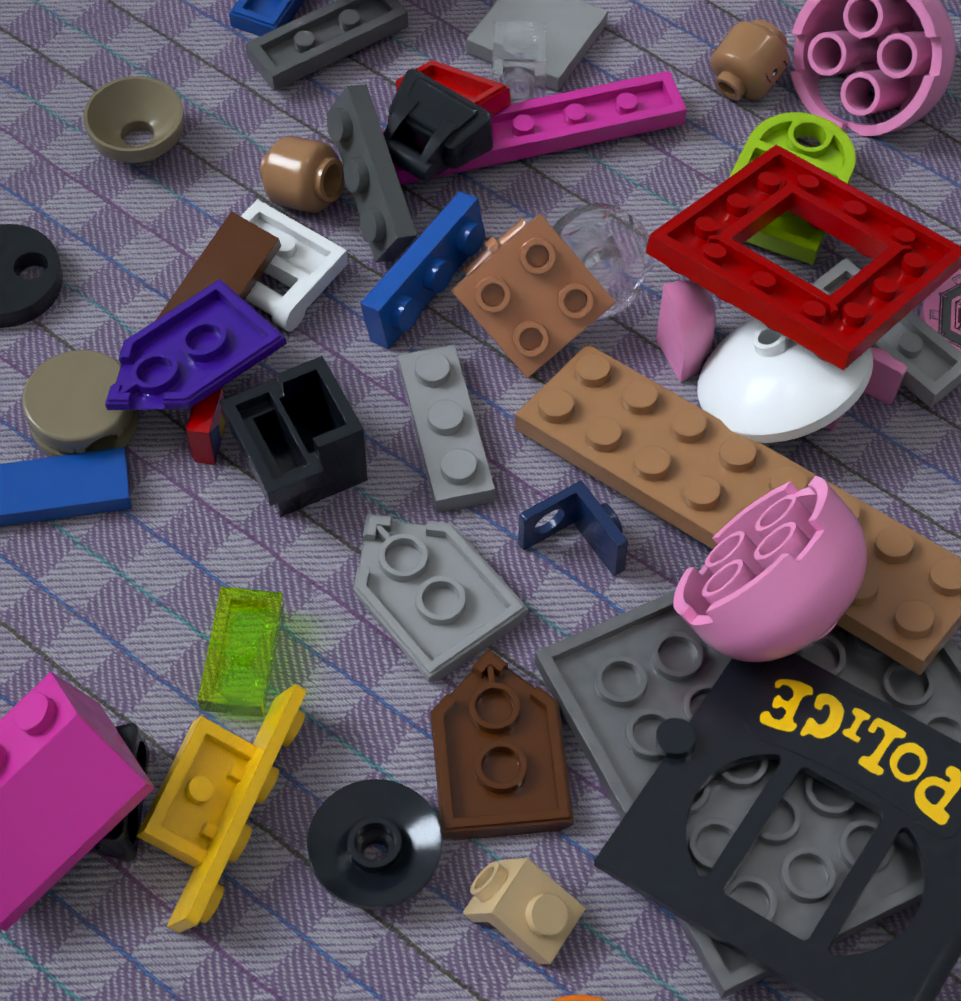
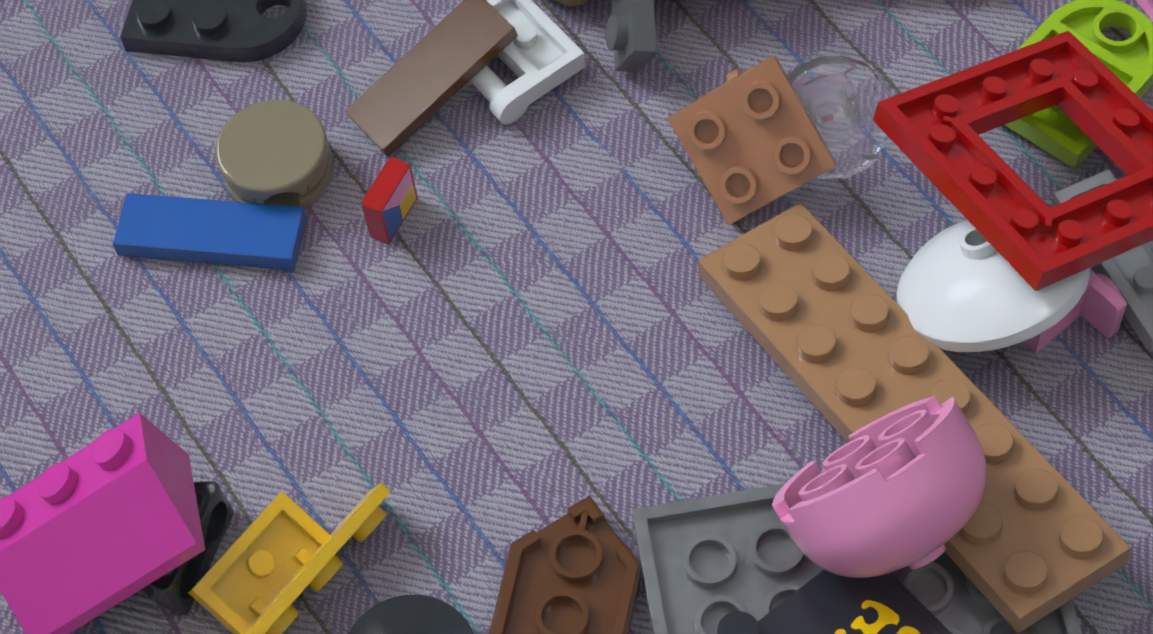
camera: 25 degrees right, 0 degrees up
dark purple tile [105,279,287,410] -> none
clear neon green plate [198,586,285,717] -> none
black plate [219,356,368,517] -> none
light grey tile [354,514,529,682] -> none
blue plate [360,191,486,349] -> none
light grey plate [398,344,495,513] -> none
dark blue bracket [518,480,628,576] -> none
bright pink brick [656,280,716,383] -> none

